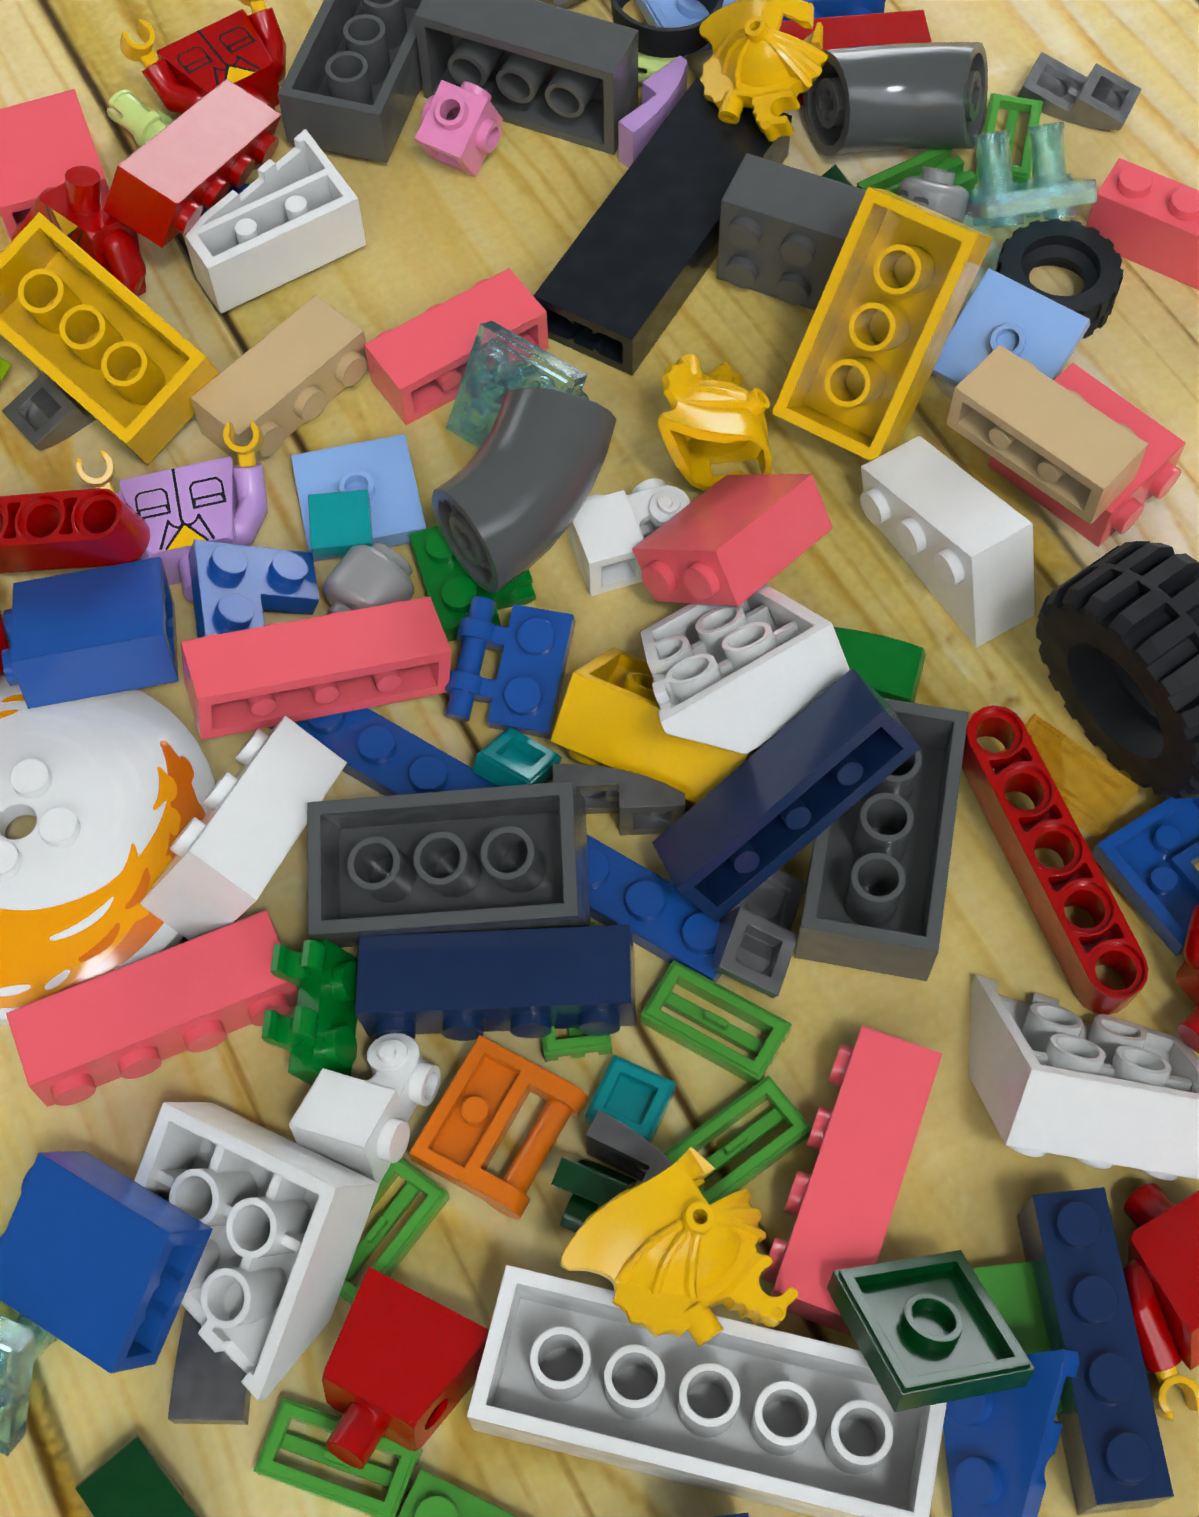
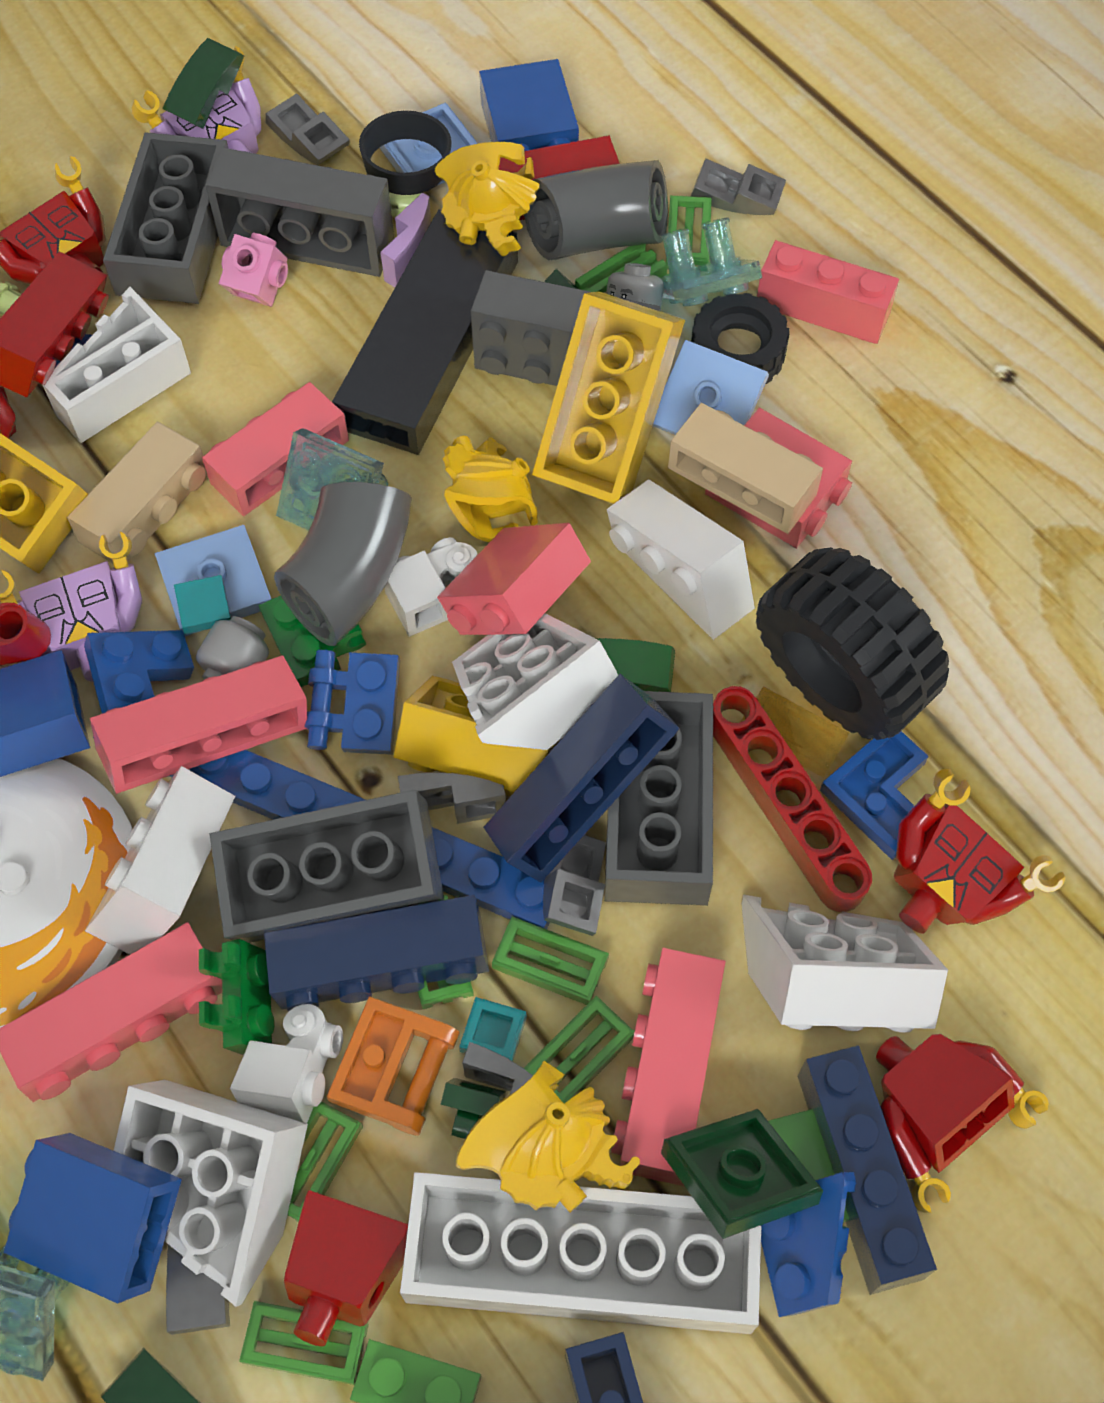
camera: 10 degrees left, 0 degrees up
teal tile [472,727,562,787] -> none

